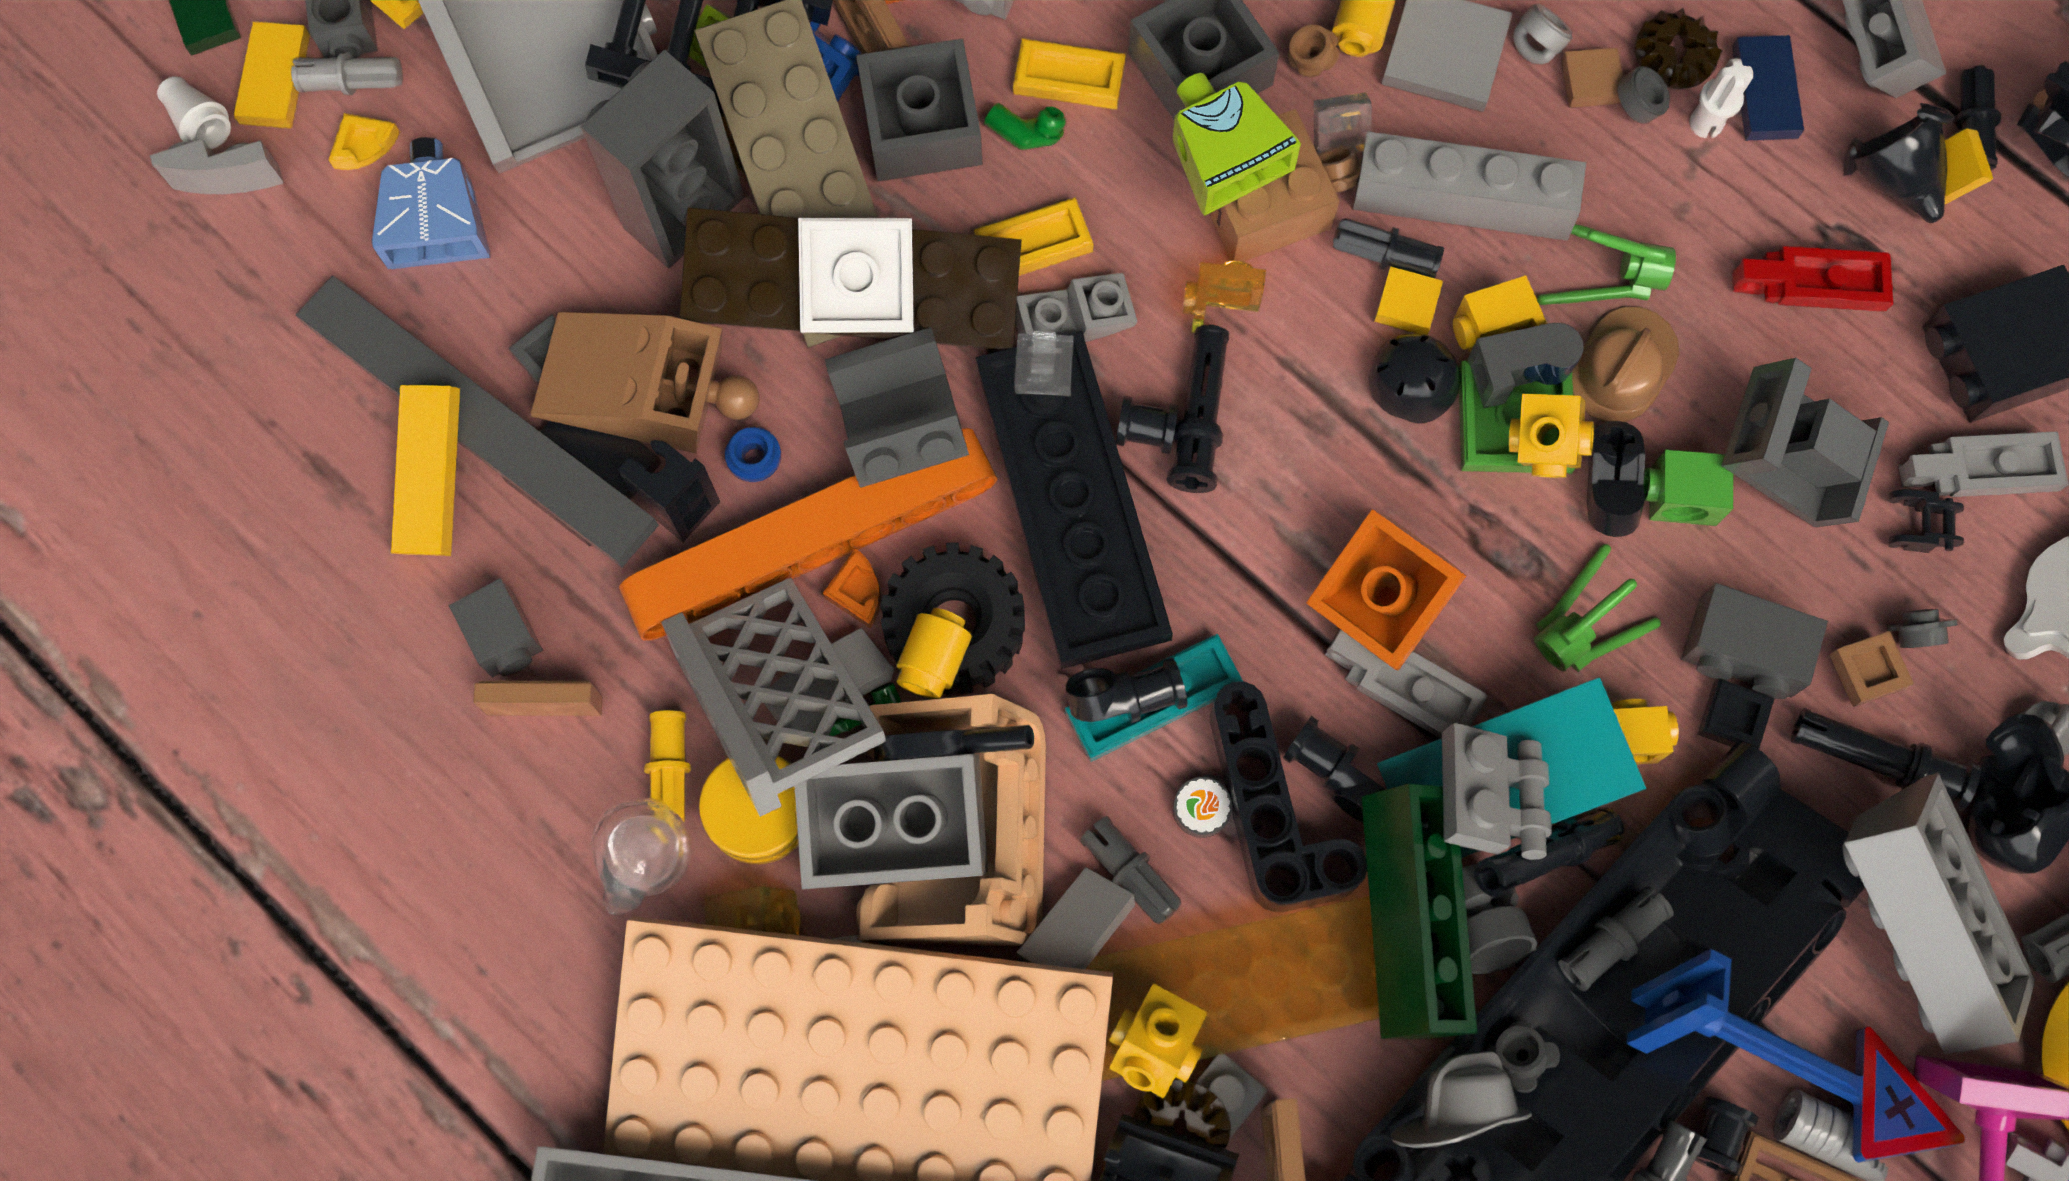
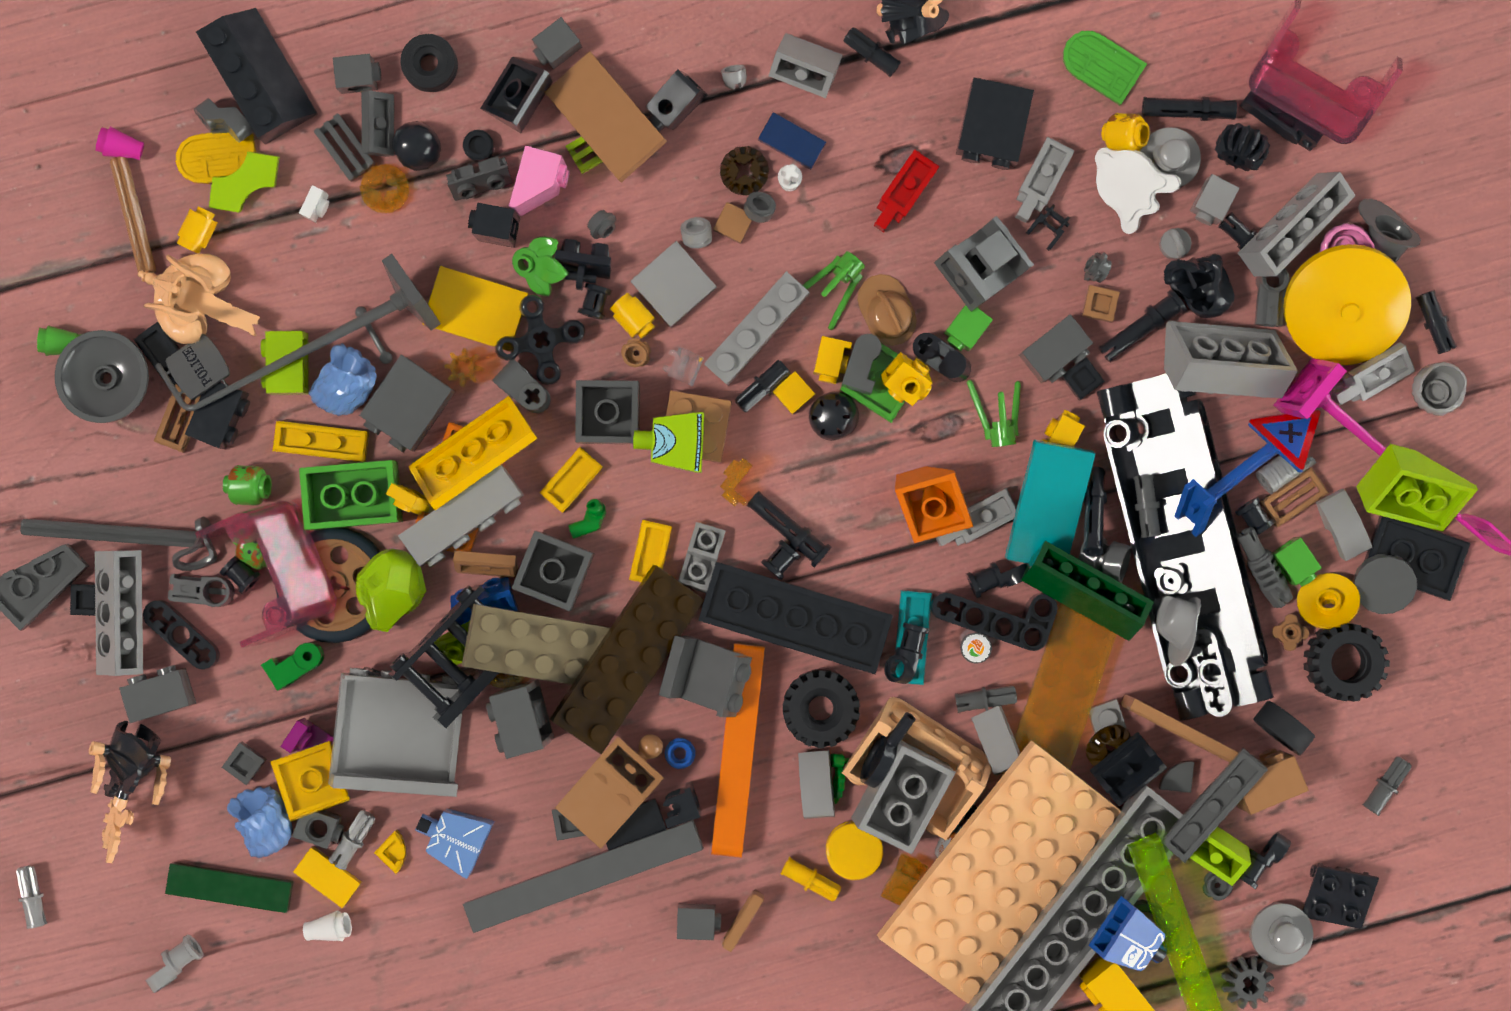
camera: 60 degrees left, 15 degrees up
light grey slope [150,139,284,194] -> none
yellow tile [391,385,460,556] -> none
clear piece [590,797,692,915] -> none
light grey fence [661,577,886,817] -> none
white tile [798,218,913,333] -> none
orange tile [823,548,881,629] -> none
yellow brick [896,608,972,699] -> none
clear tile [1014,331,1074,396] -> none
yellow brick [1109,983,1208,1098] -> none
medium nougat plate [1318,146,1361,192] -> none
light grey plate [1442,723,1552,860] -> none
black hat [1844,103,1955,224] -> none
yellow tile [1945,128,1994,204] -> none

